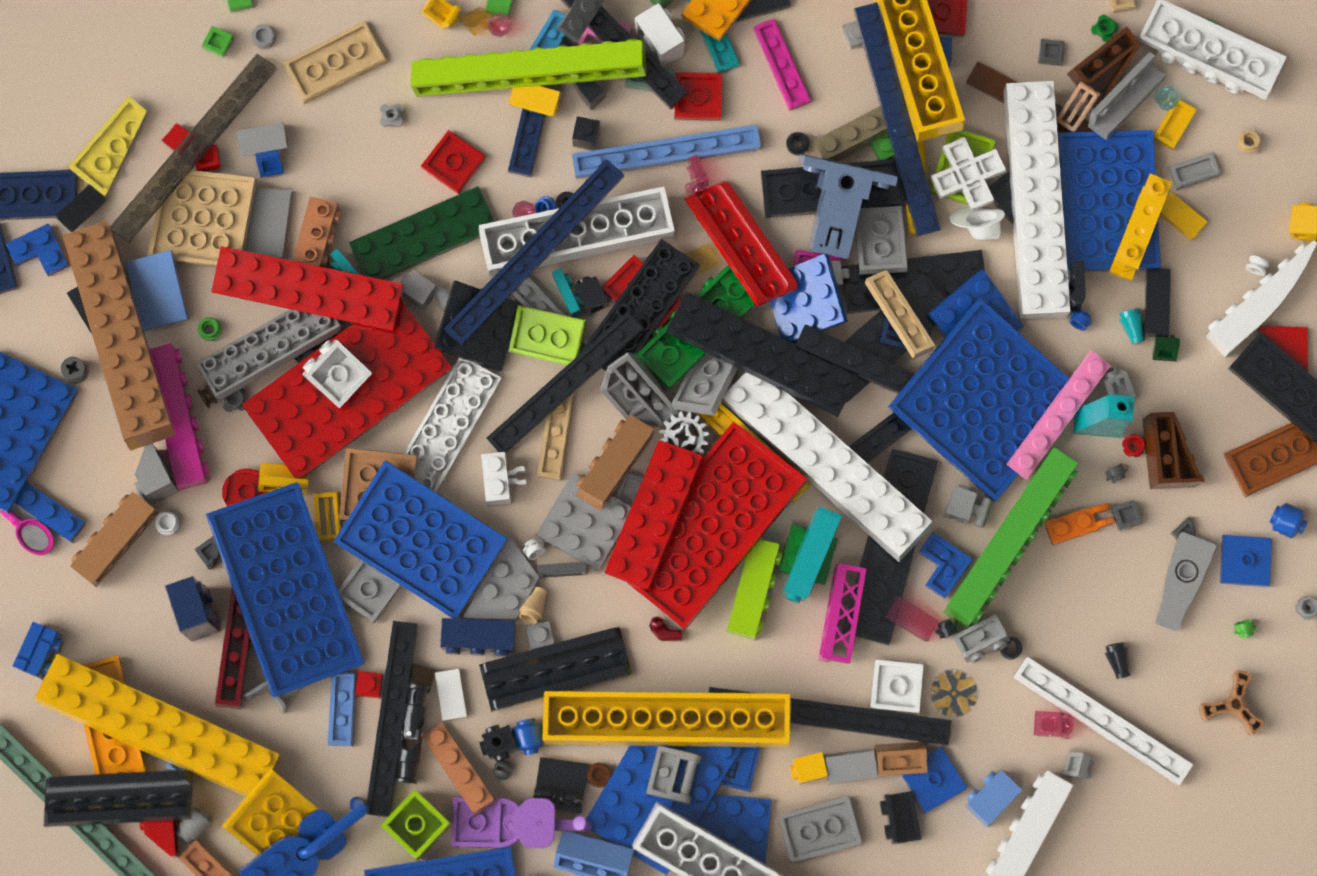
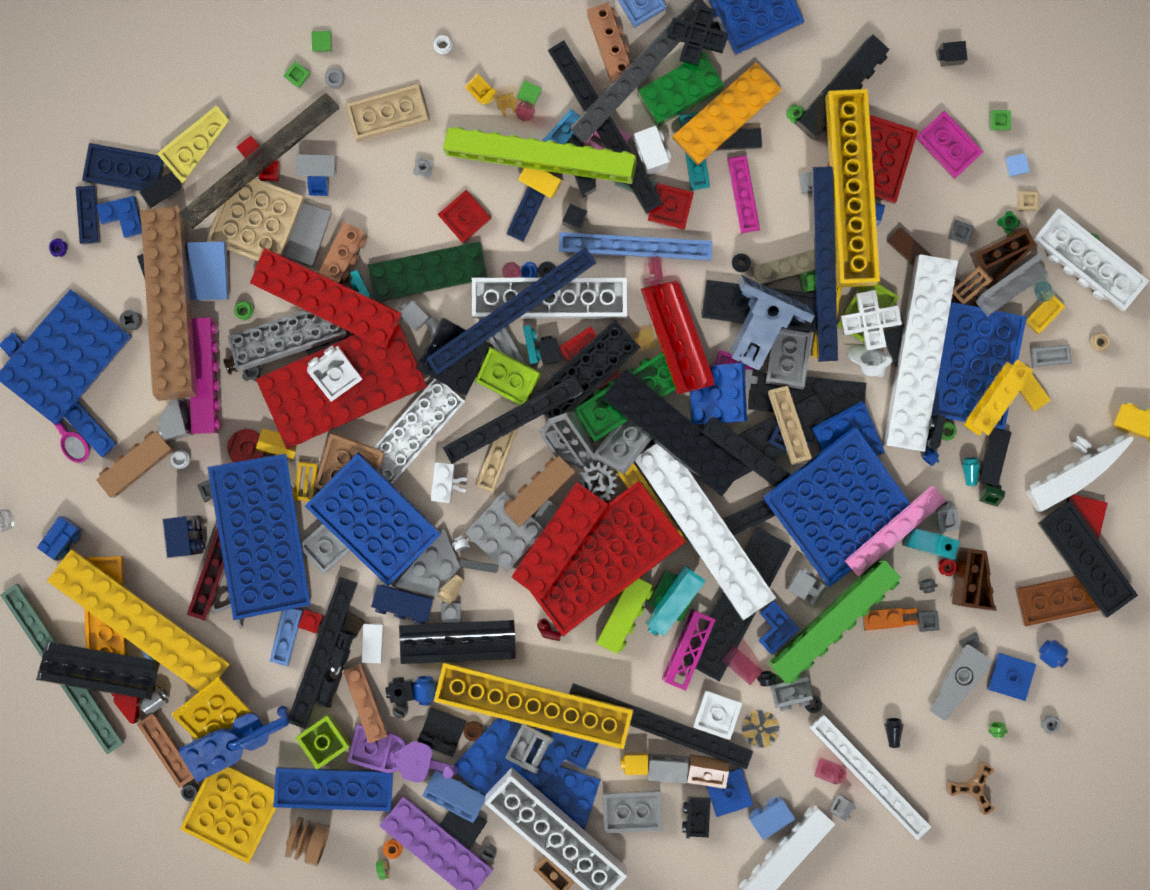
camera: 10 degrees right, 10 degrees up
none -> bright green plate [942,421,957,441]

